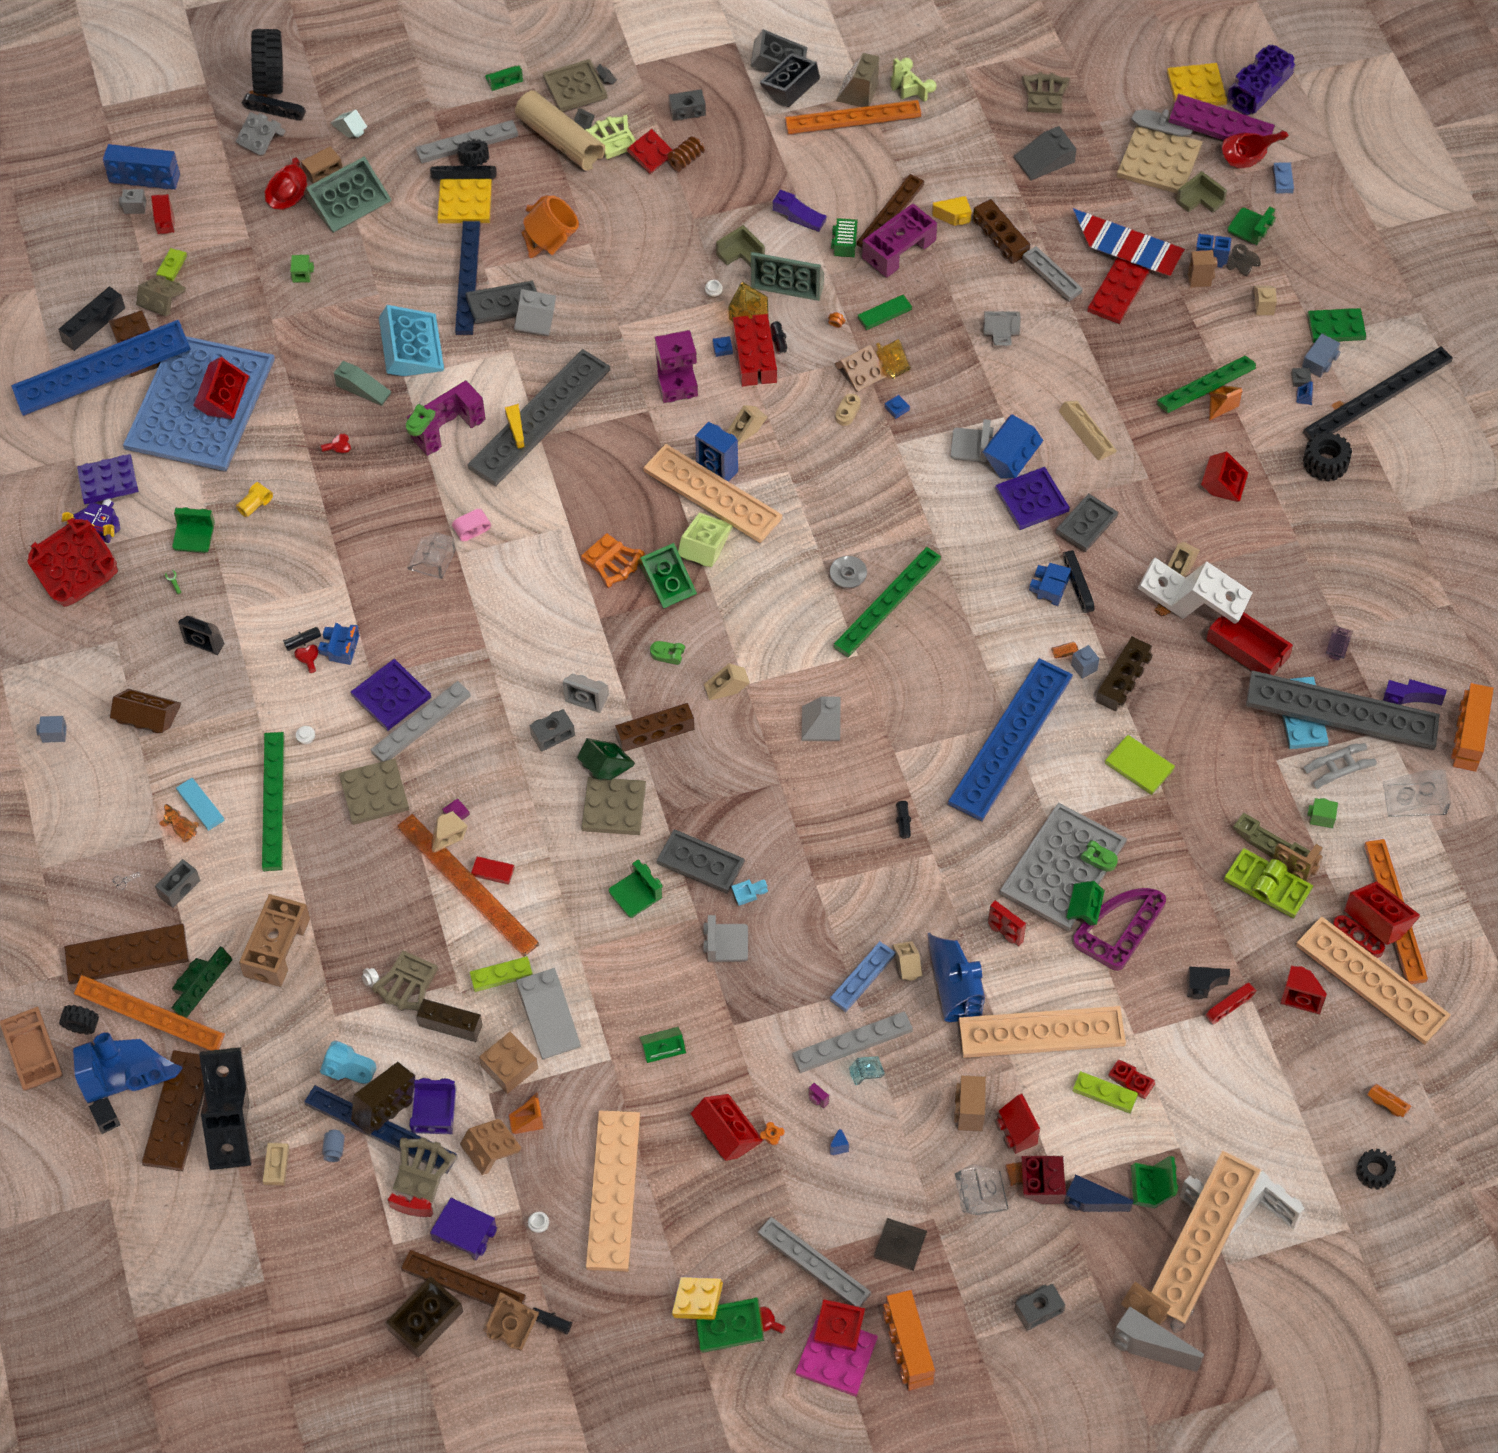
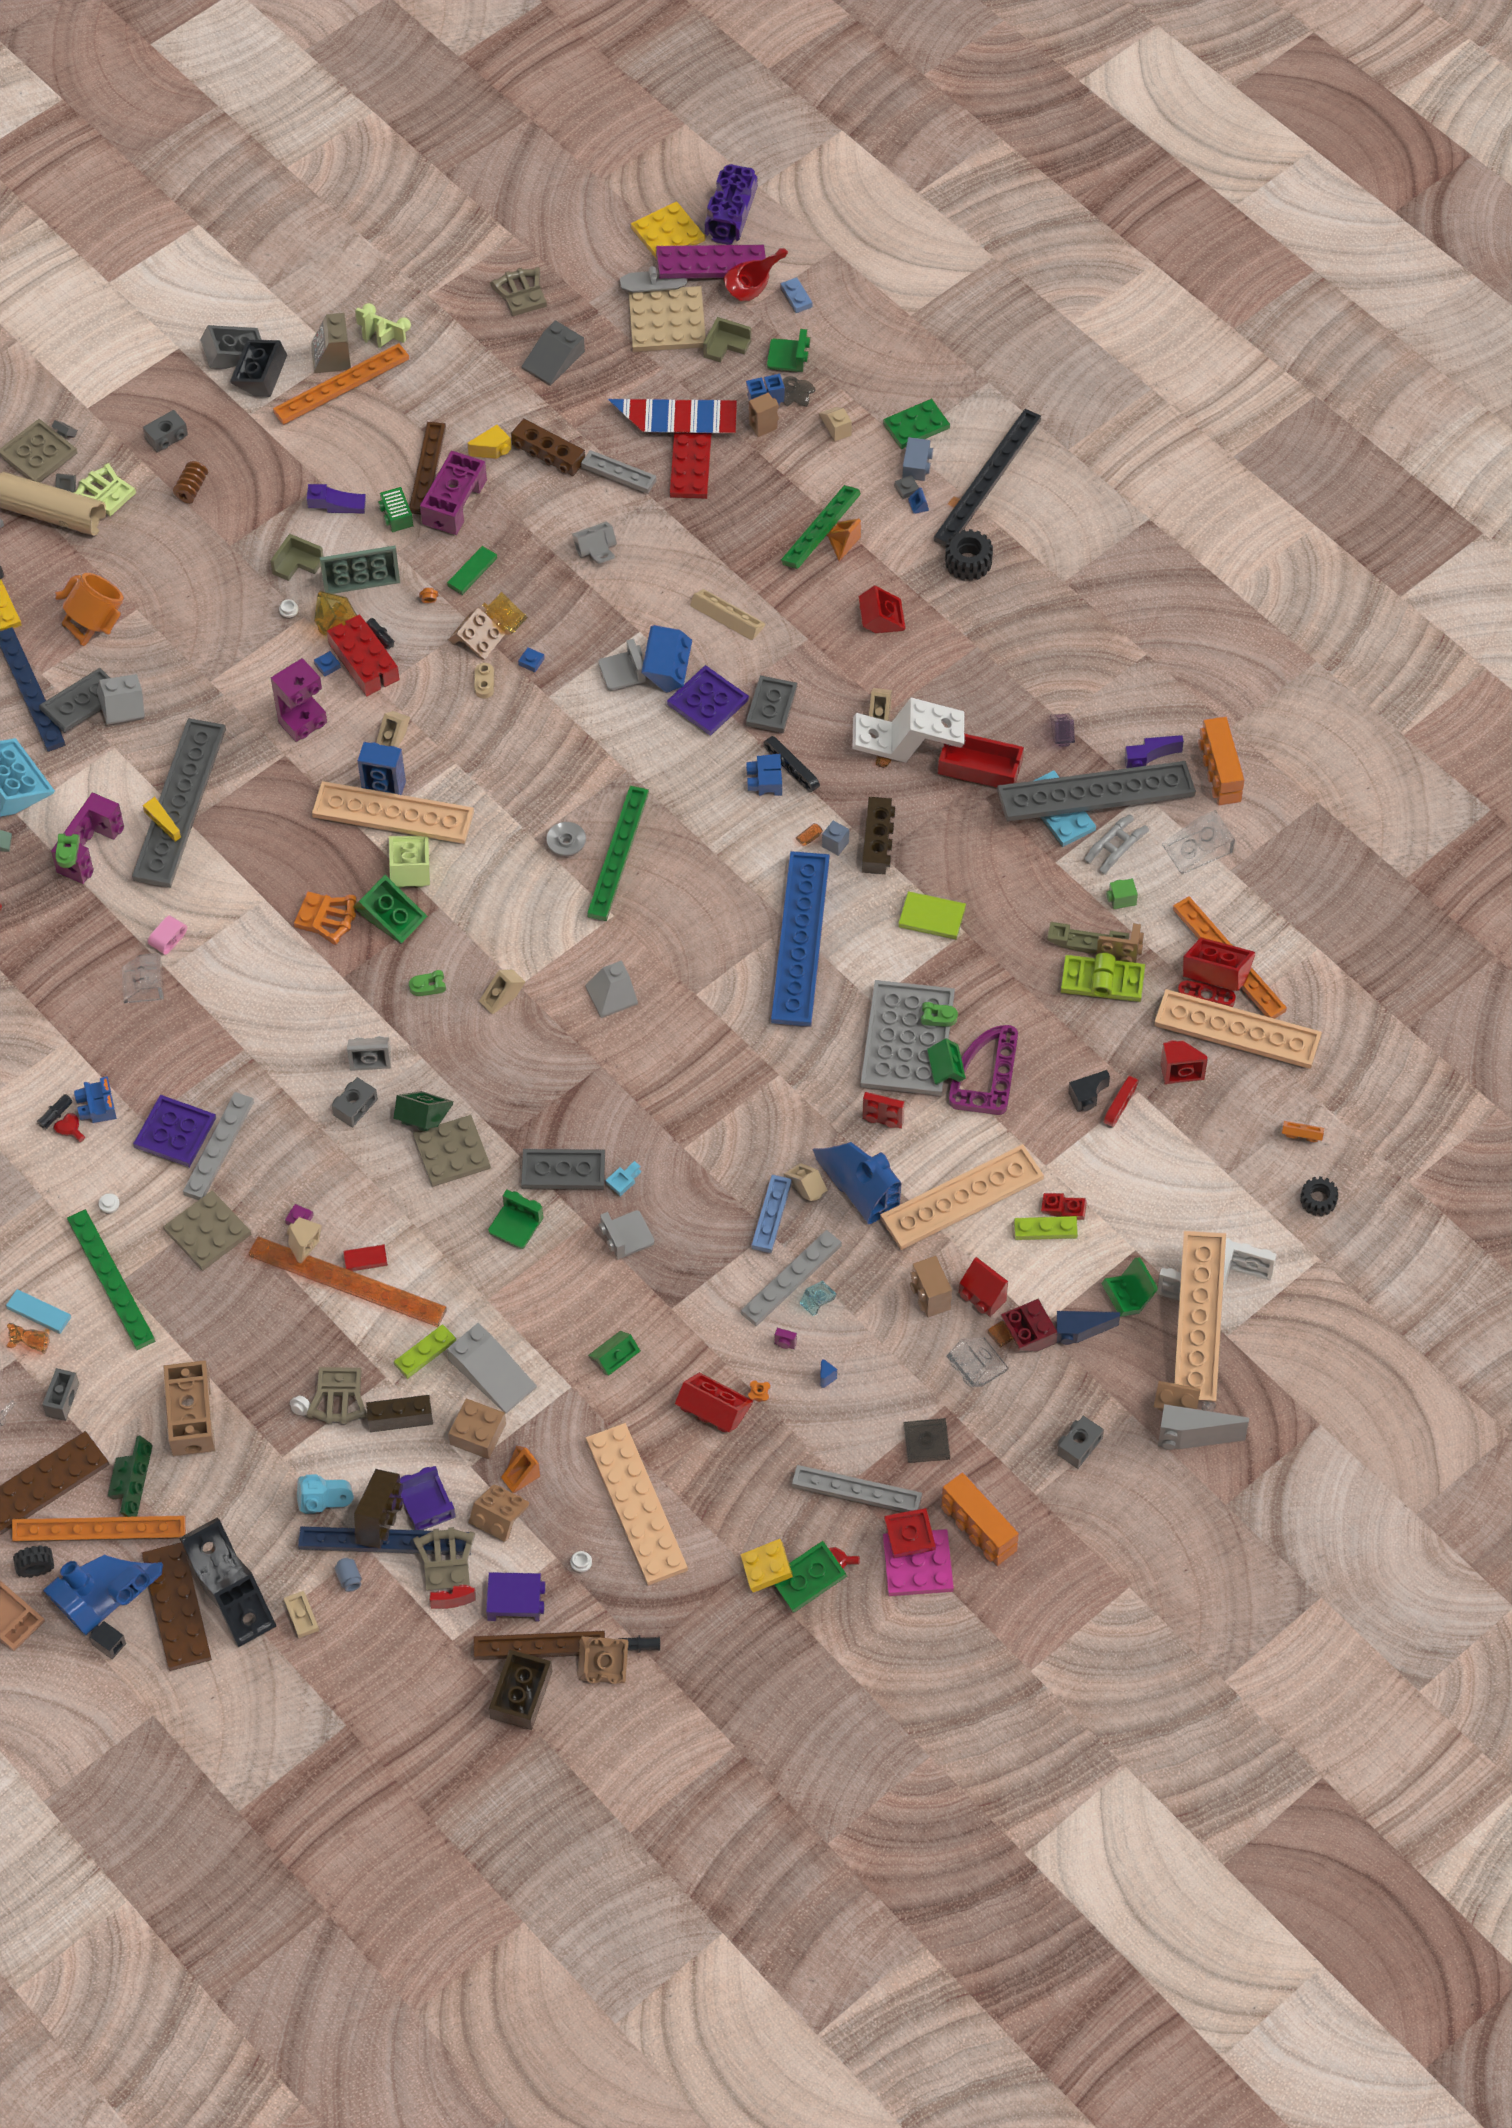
camera: 25 degrees left, 0 degrees up
reddish brown brick [615,703,695,752] -> none
red plate [627,128,673,174] -> none
black axle [896,801,911,839] -> none

